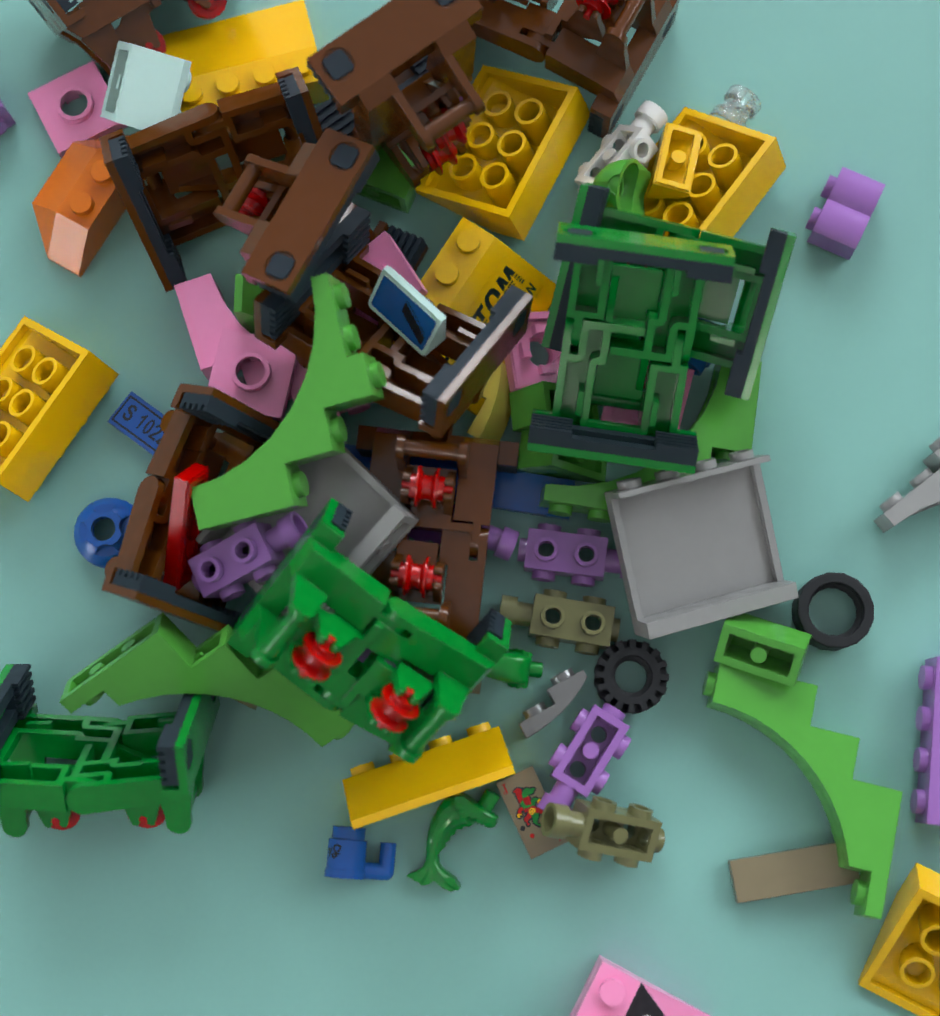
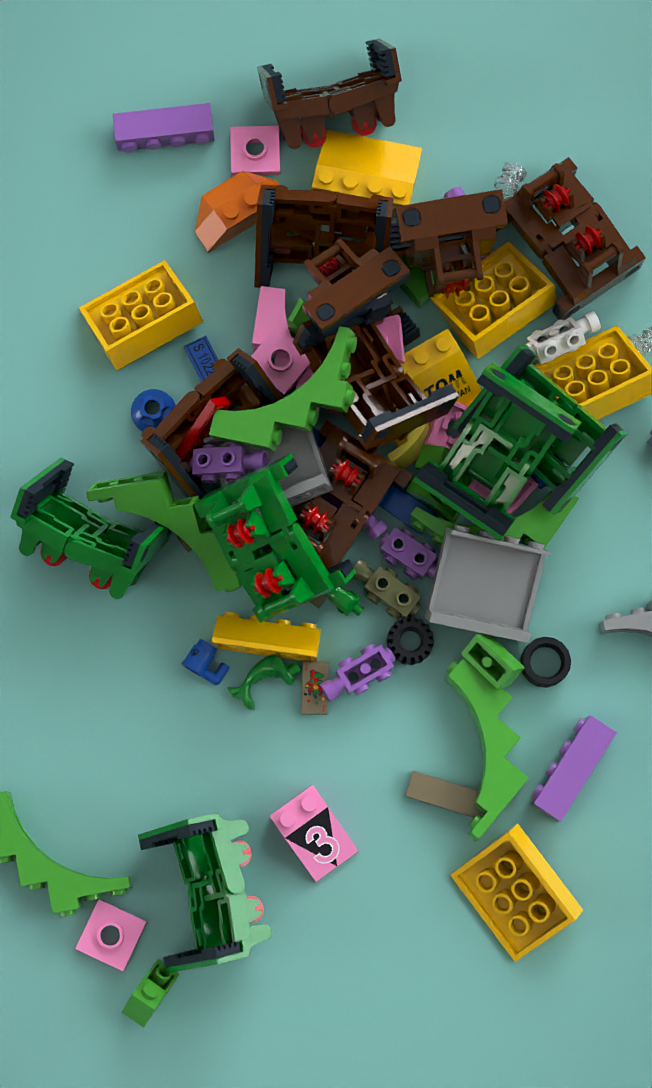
camera: 20 degrees right, 0 degrees up
light aqua slope [100,40,192,130] -> none
slope [368,265,446,356] -> none
flat silver slope [519,668,587,739] -> none
olive brick [541,796,665,868] -> none
bright green cap [593,159,651,215] -> none
yellow slope [646,122,703,199] -> none

